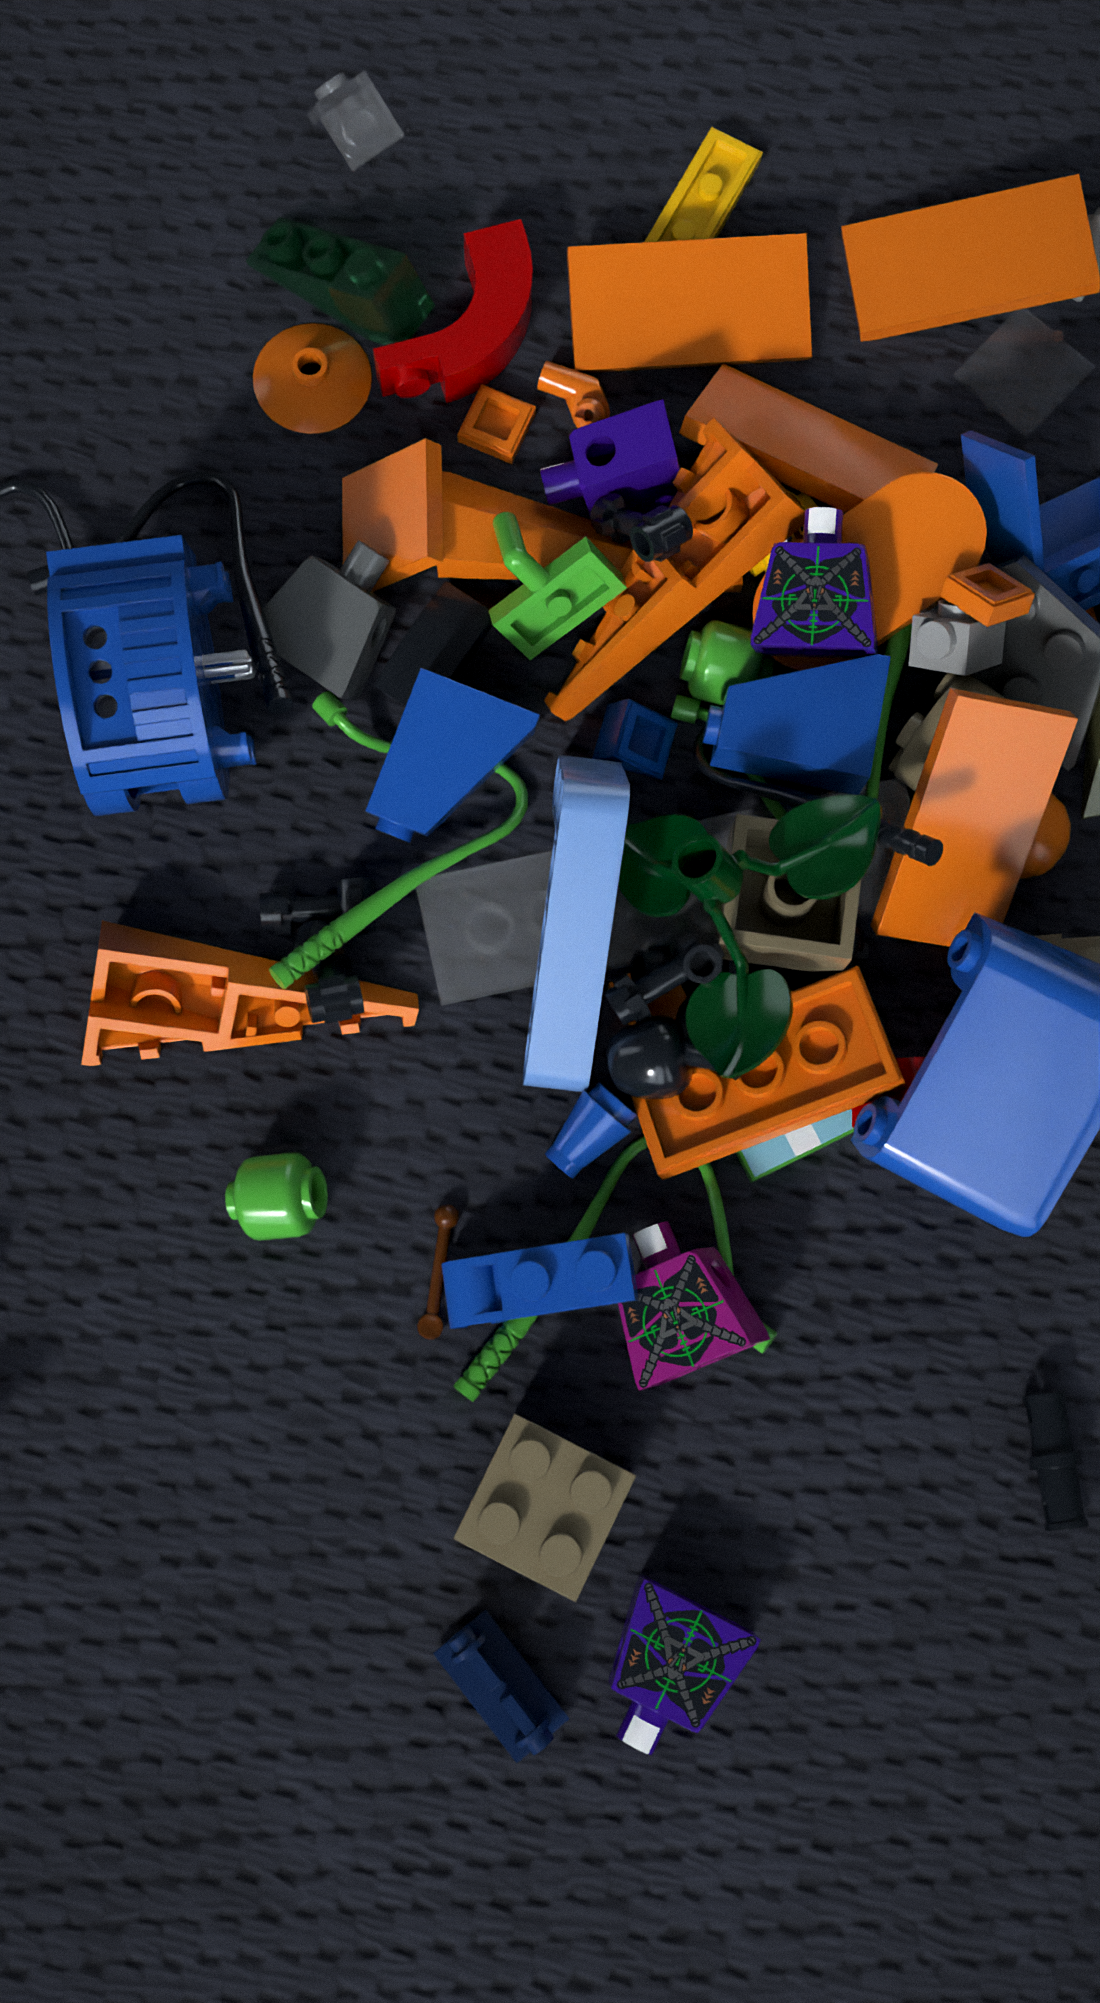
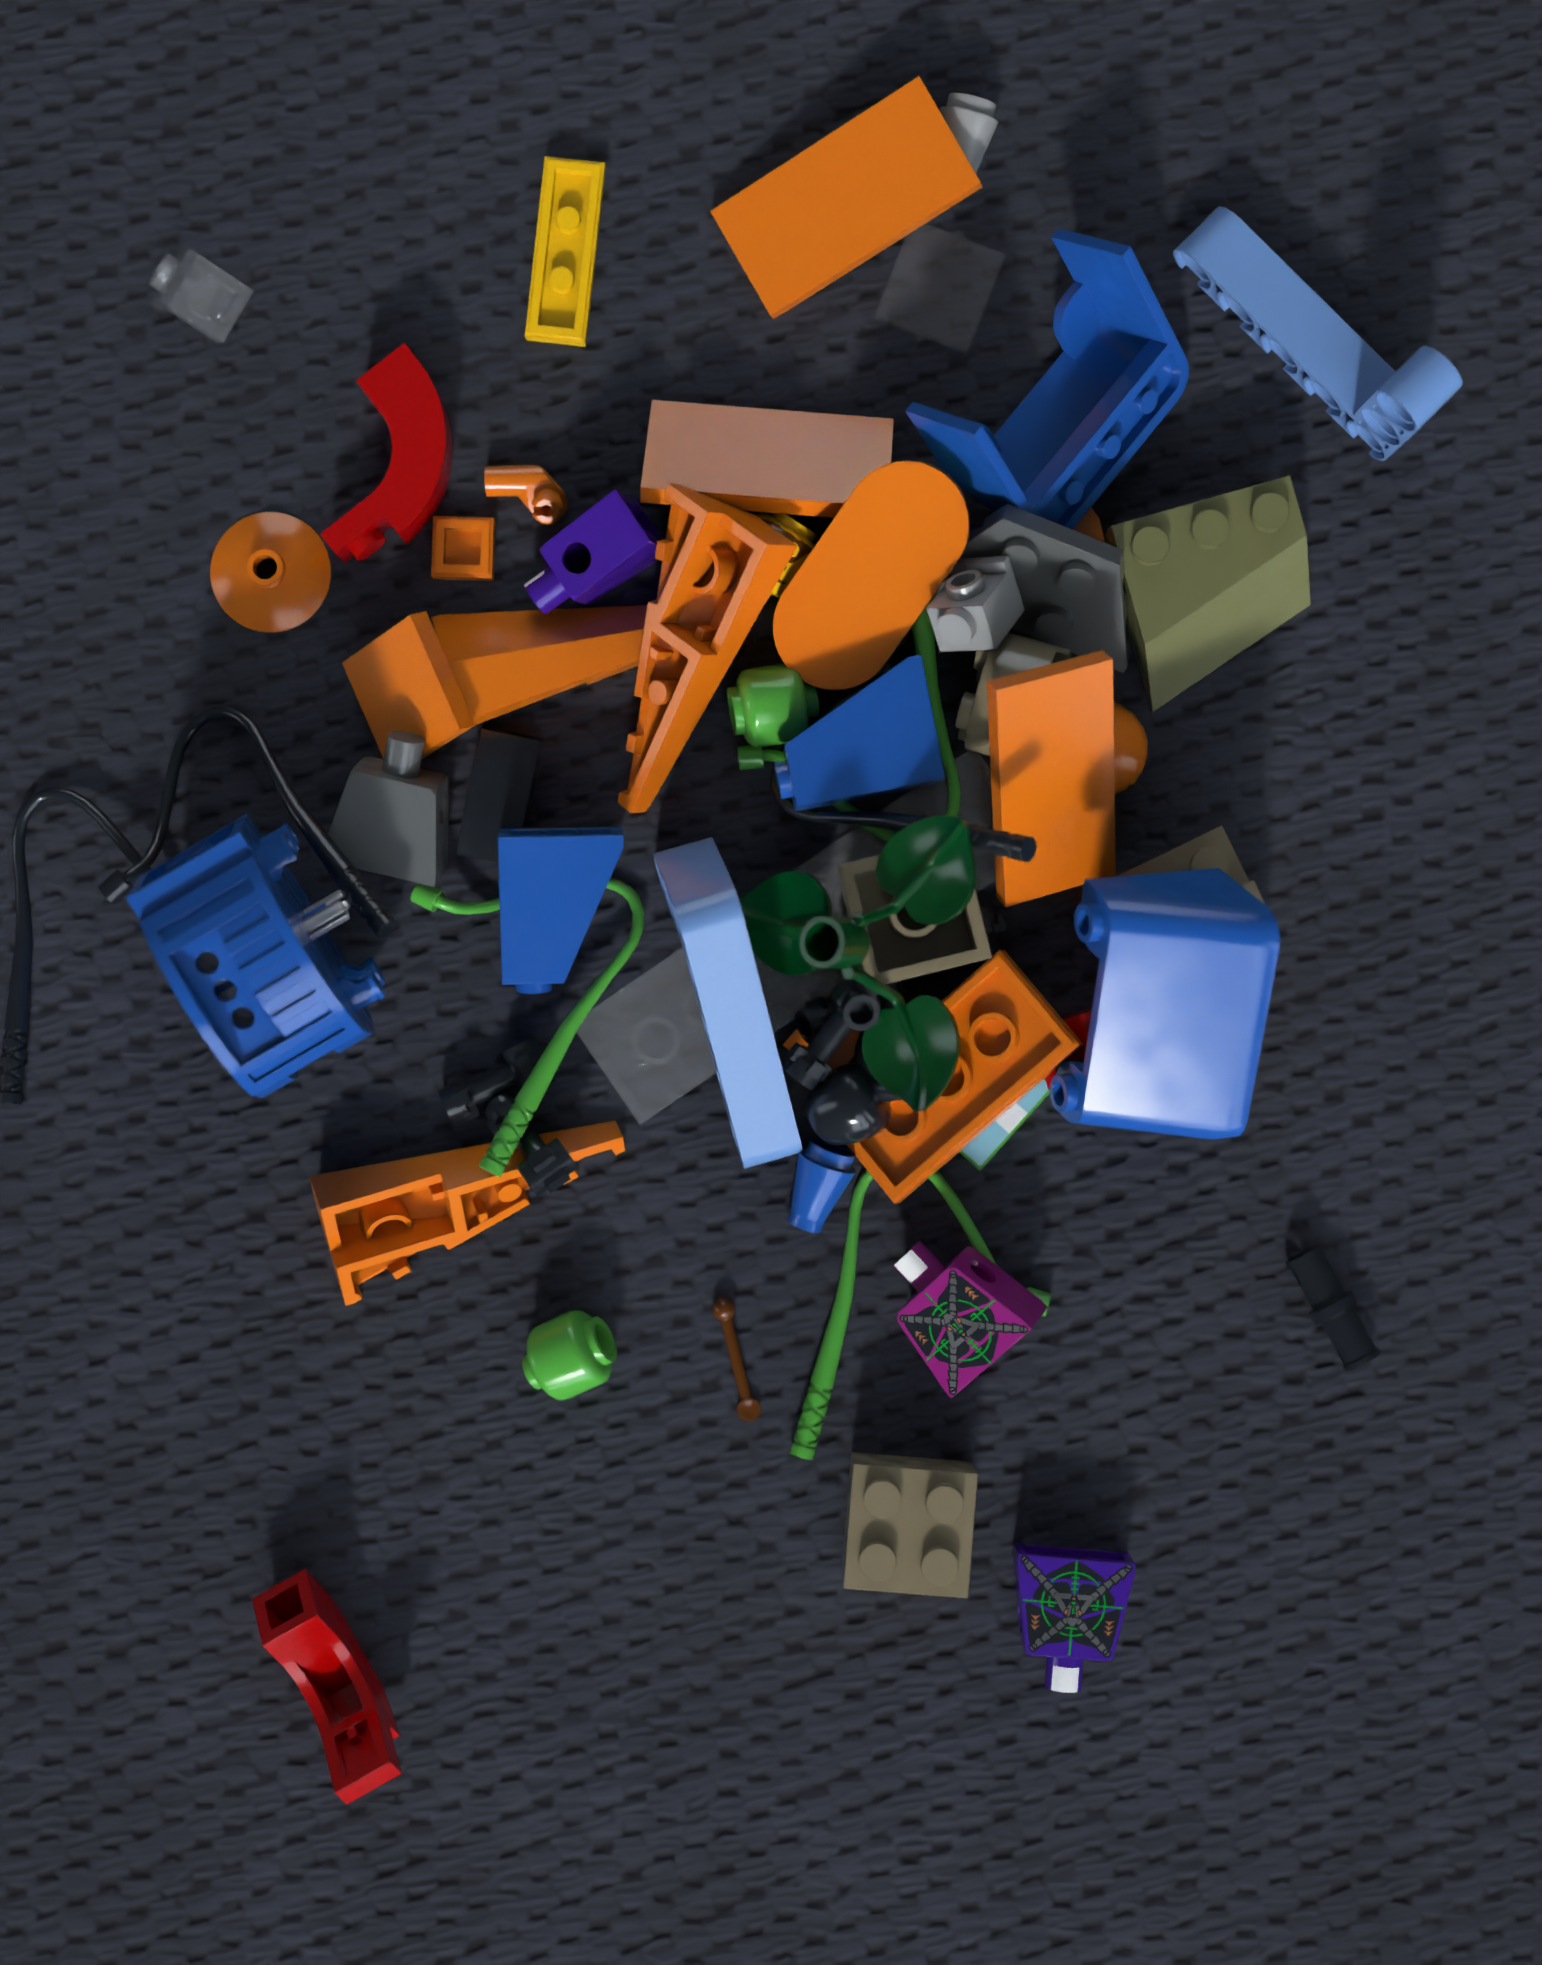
camera: 15 degrees left, 10 degrees up
clear green slope [246,217,435,345] -> none
dark blue hinge [433,1609,570,1763] -> none
blue plate [441,1233,639,1329] -> none
bright green plate [489,512,627,660] -> none
orange tile [567,233,812,373] -> none
black bar [590,493,693,562] -> none
blue slope [592,699,678,780] -> none
torso [751,507,878,659] -> none
orange tile [940,563,1035,627] -> none

